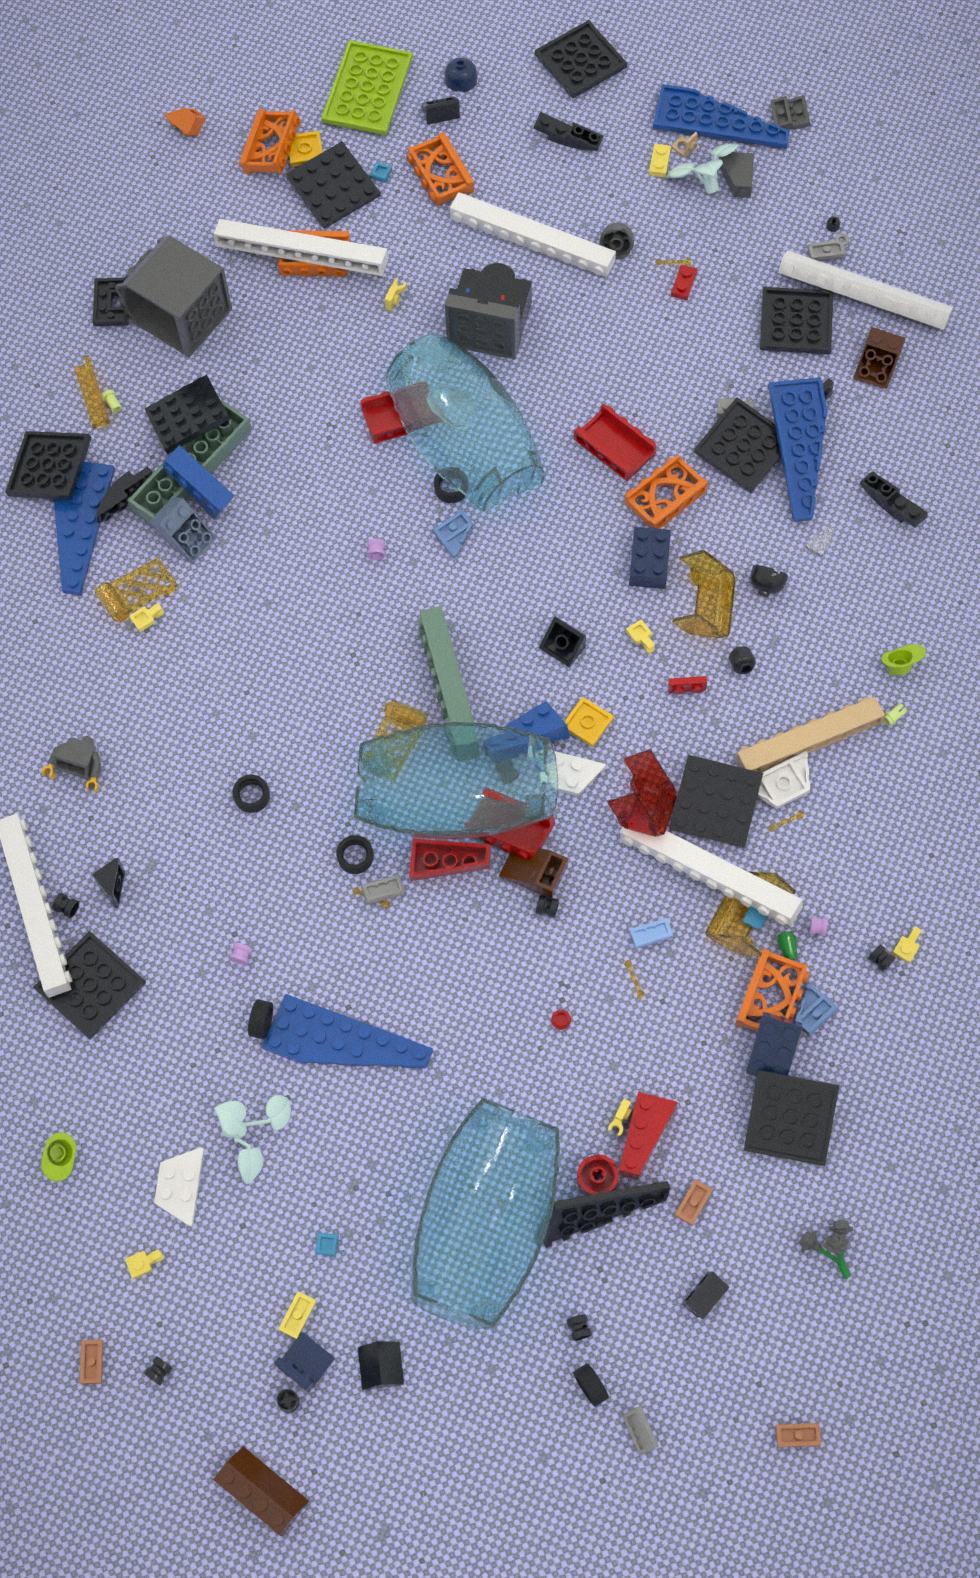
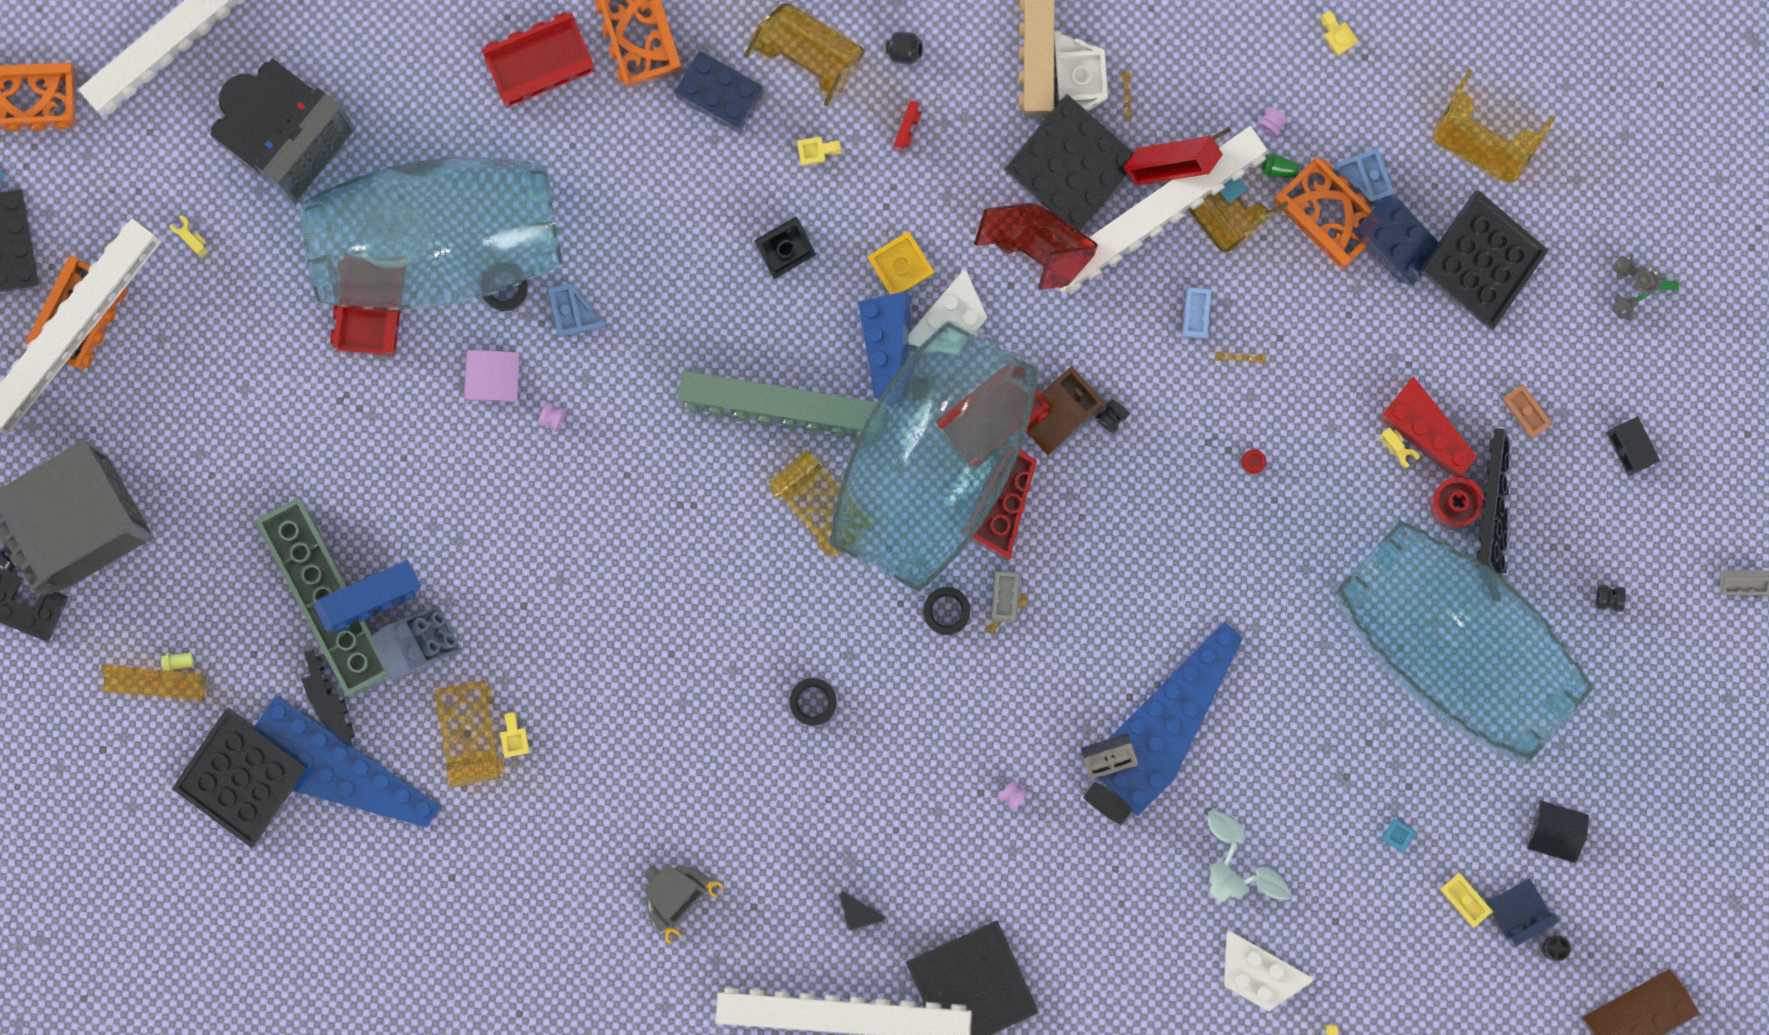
camera: 65 degrees left, 15 degrees up
black wheel [52,893,80,918] -> none
black plate [145,374,230,454] -> none
black tyre [573,1363,609,1407] -> none
black wheel [868,944,896,972] -> none
none -> lavender slope [464,350,519,403]
none -> hinge [1080,733,1138,780]
none -> red brick [1124,136,1223,186]
none -> clear yellow windscreen [1432,68,1556,184]

